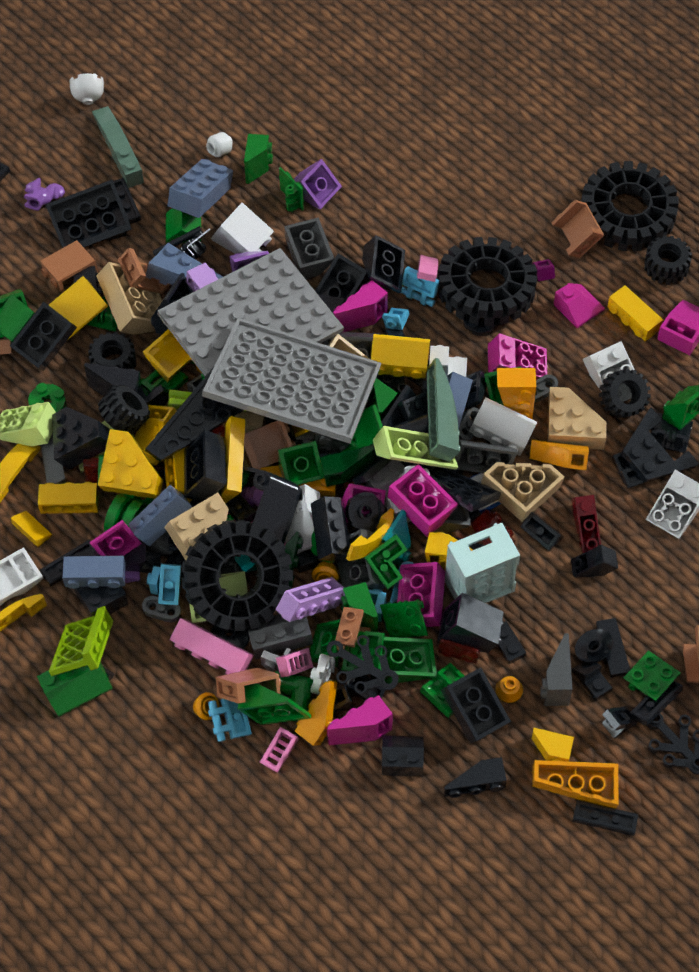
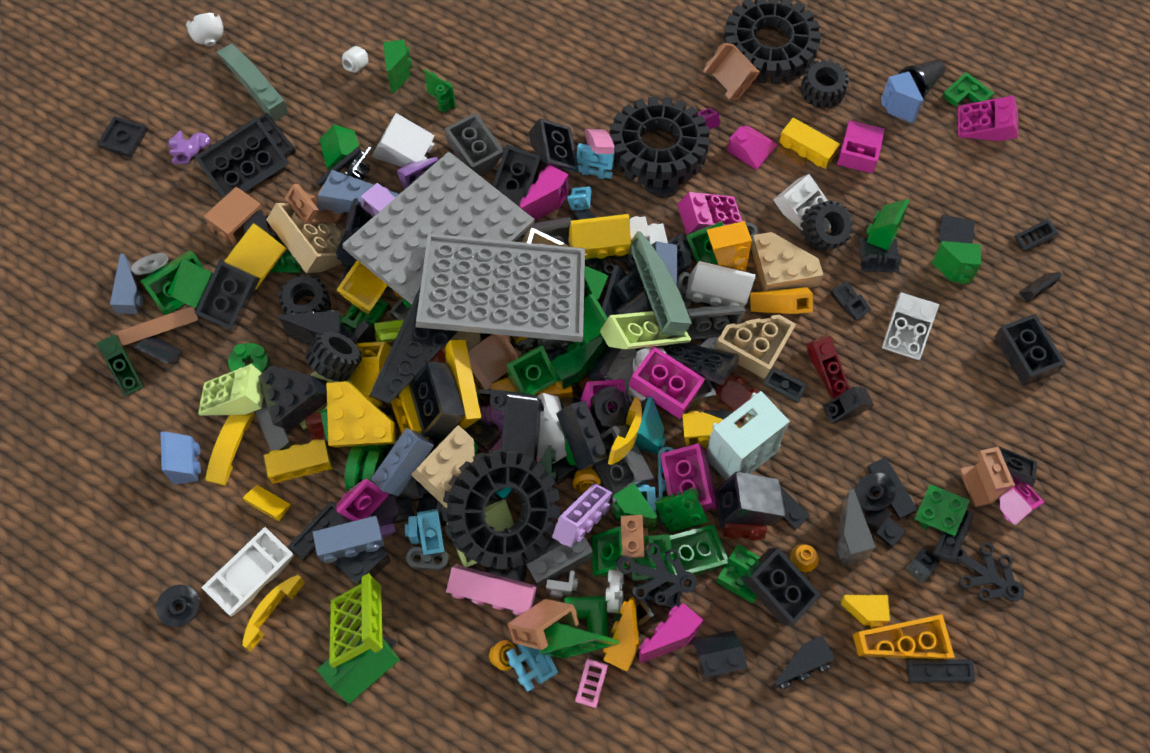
camera: 15 degrees left, 5 degrees up
sand blue brick [167,159,233,218] -> none
bright pink slope [276,648,313,677] -> none
medium lavender slope [294,159,342,209] -> none
green brick [364,534,407,590] -> none
black wing [621,407,699,483] -> none

